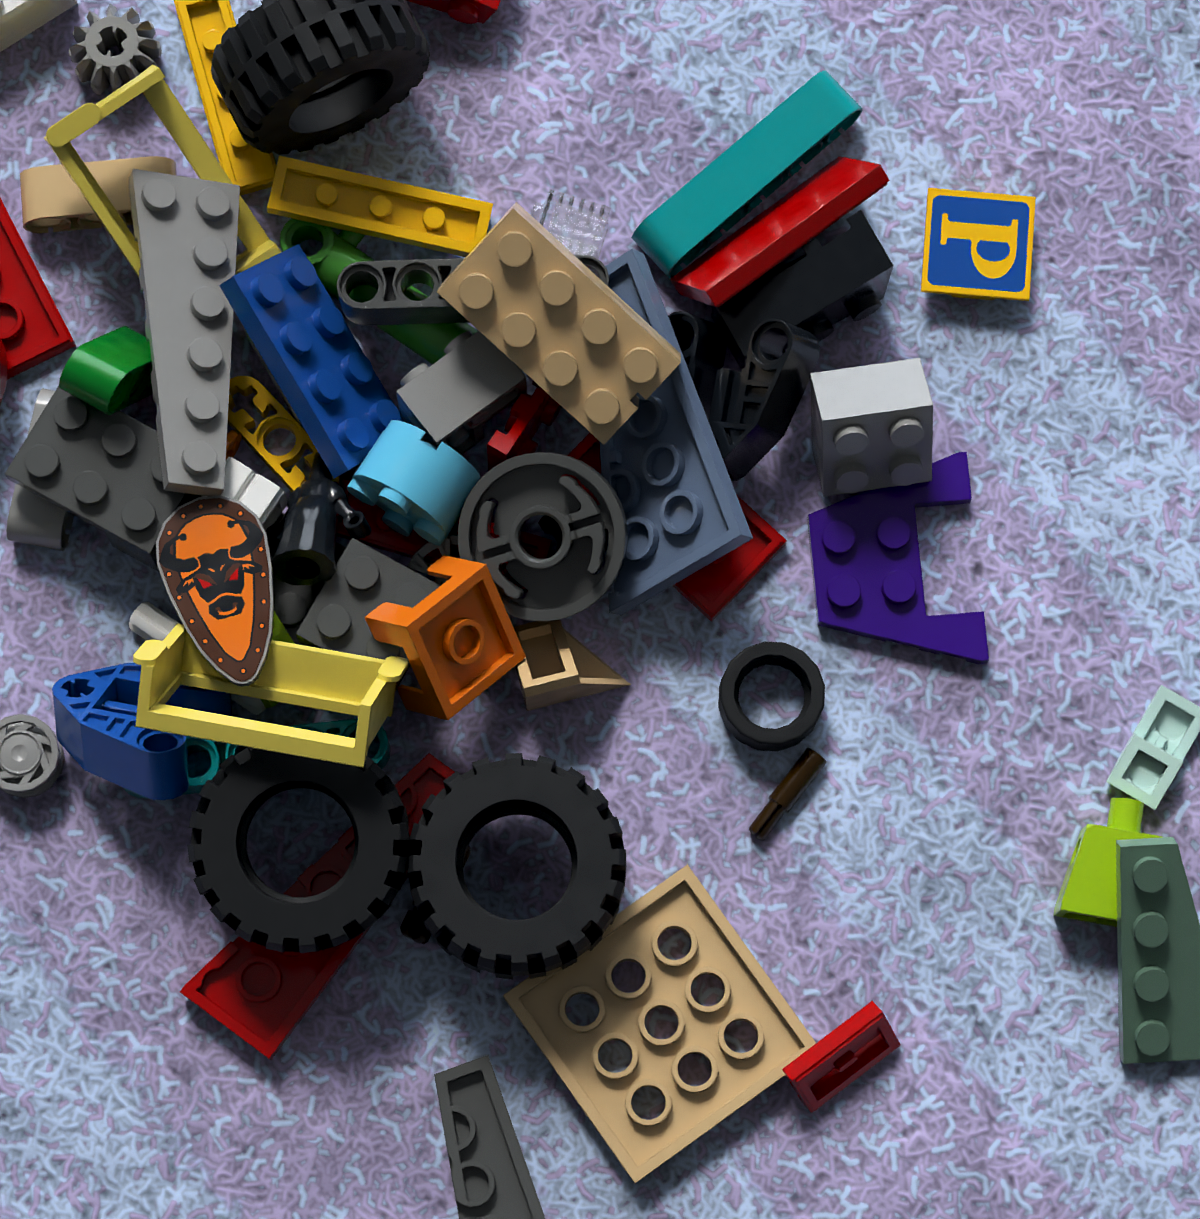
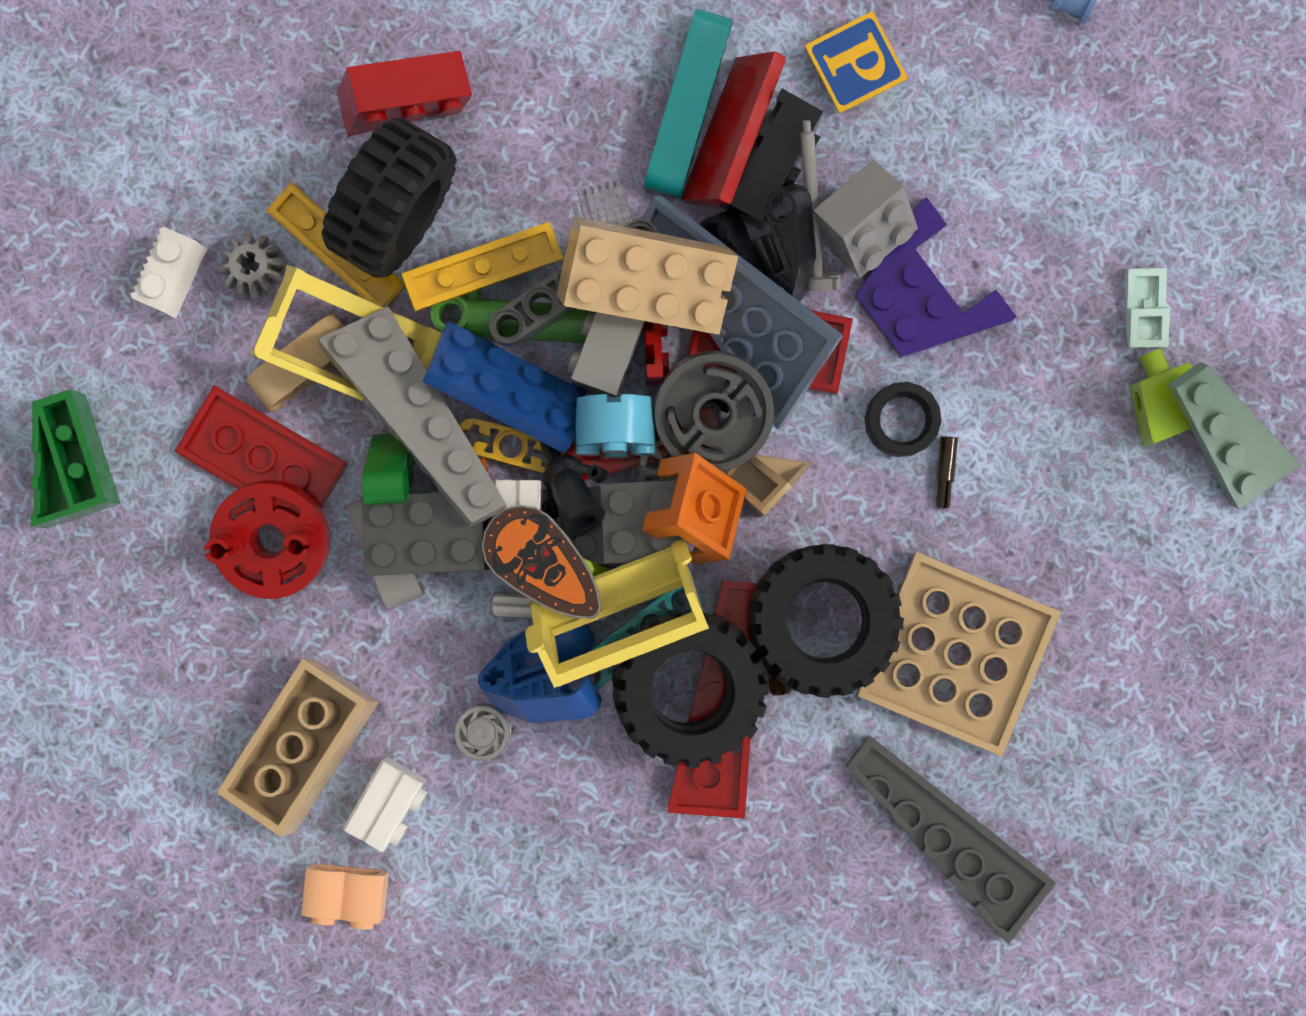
camera: 30 degrees left, 10 degrees up
red tile [782,1001,901,1113] -> none
none -> light grey piece [800,120,841,291]

